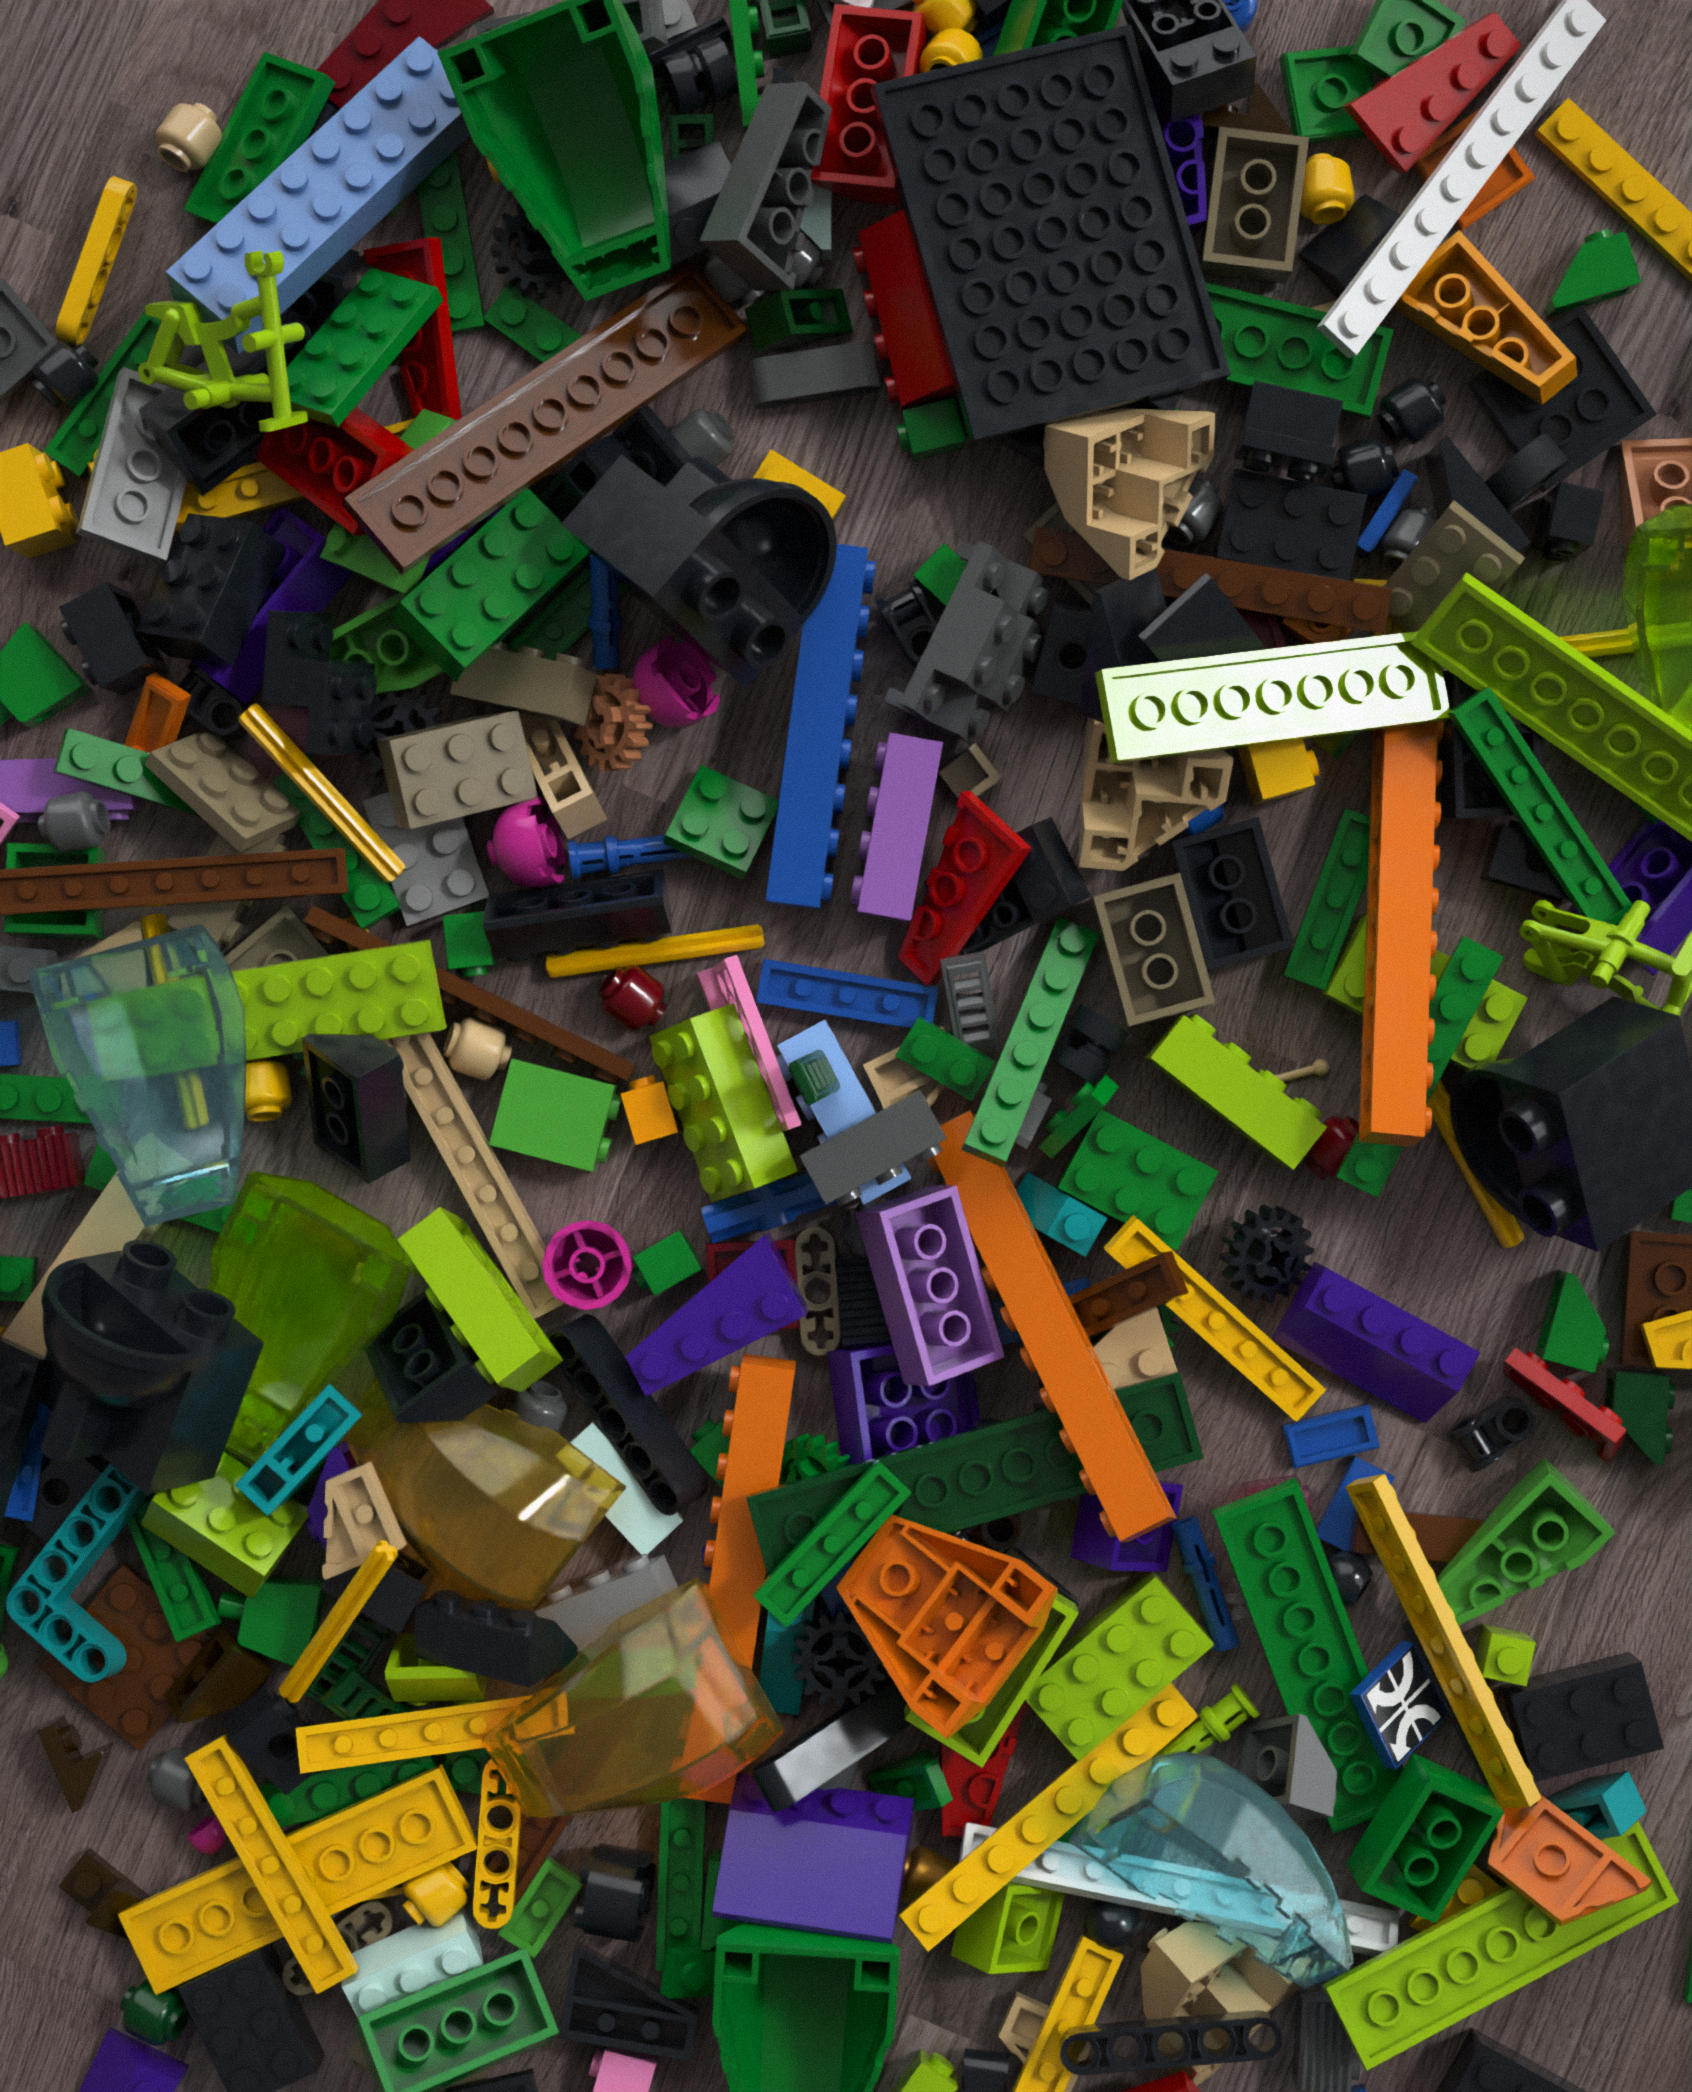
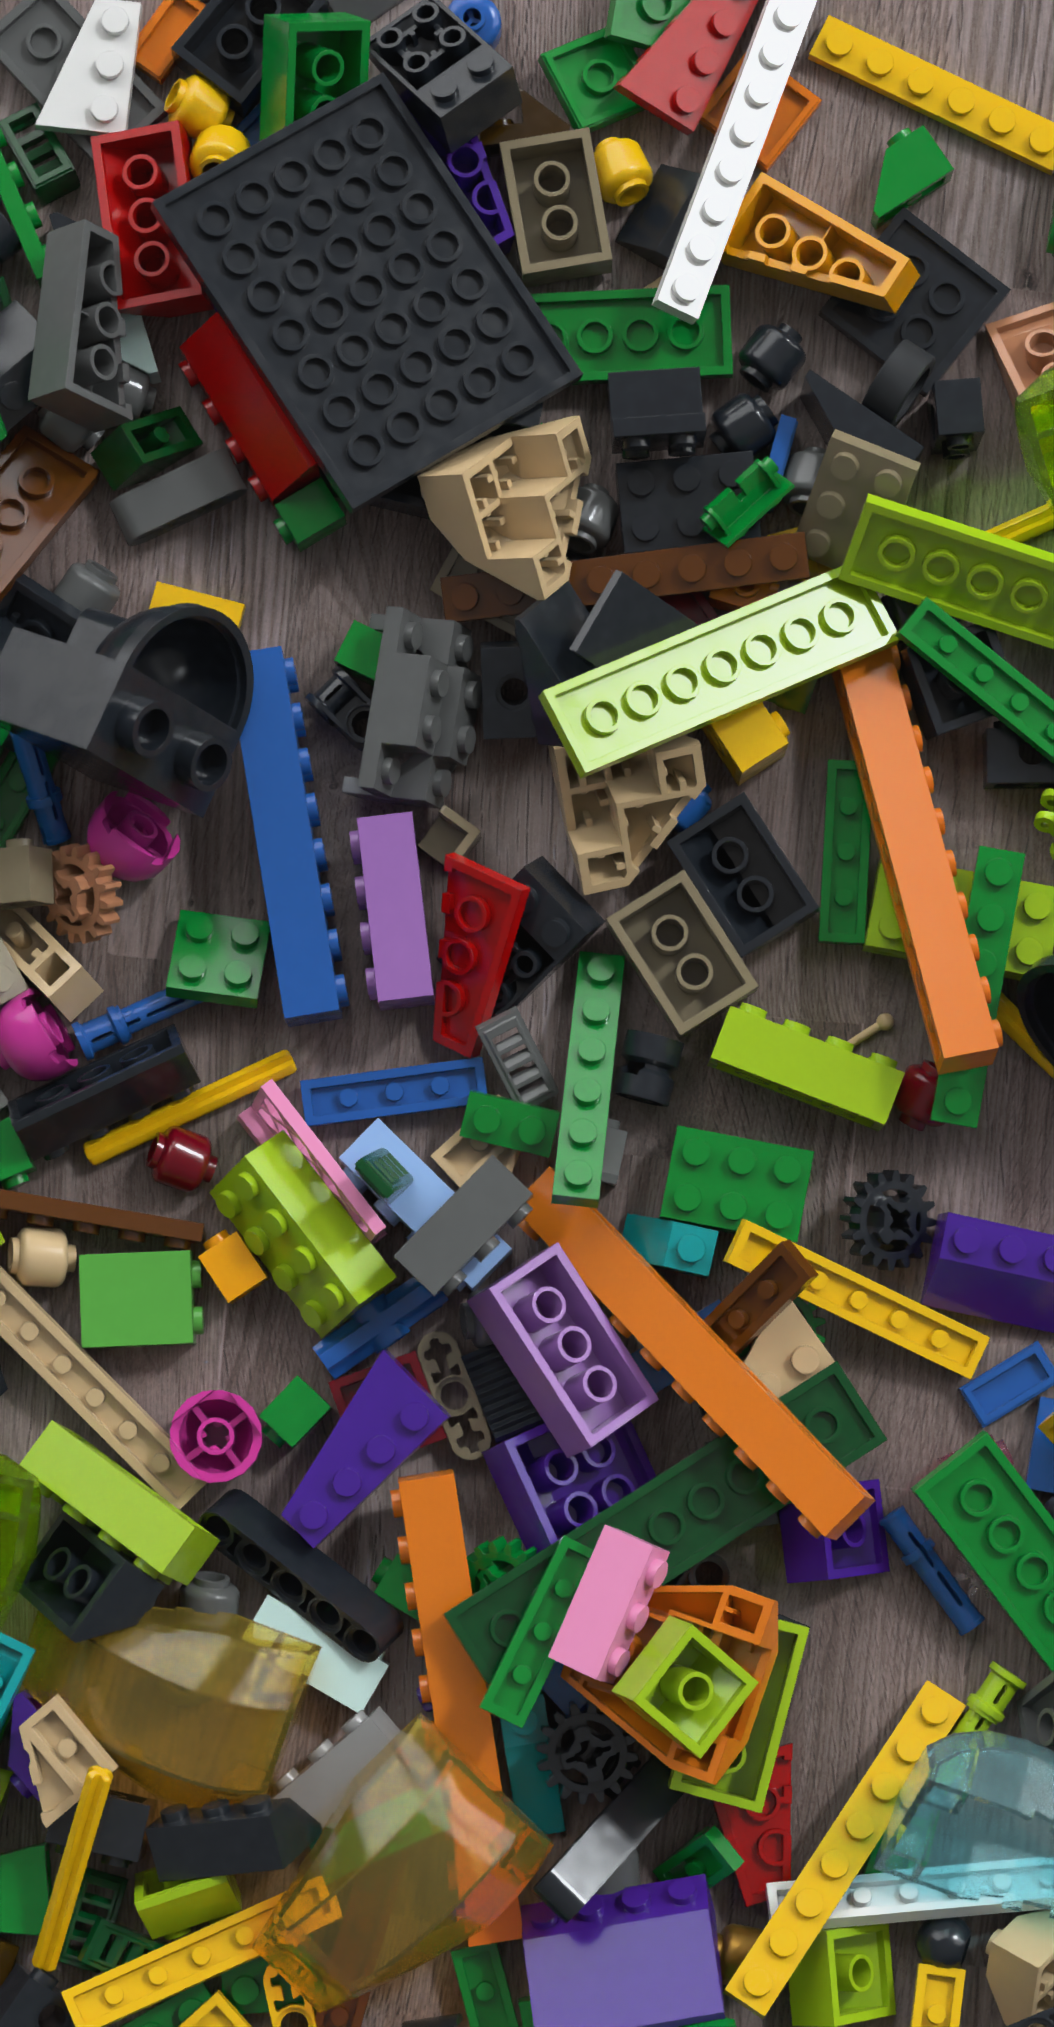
camera: 20 degrees left, 5 degrees down
lime brick [1025,1571,1214,1762] -> none
green plate [1038,1075,1119,1159] -> none
none -> bright pink brick [548,1525,670,1684]
none -> lime slope [612,1615,759,1759]
none -> green hinge [699,456,795,548]

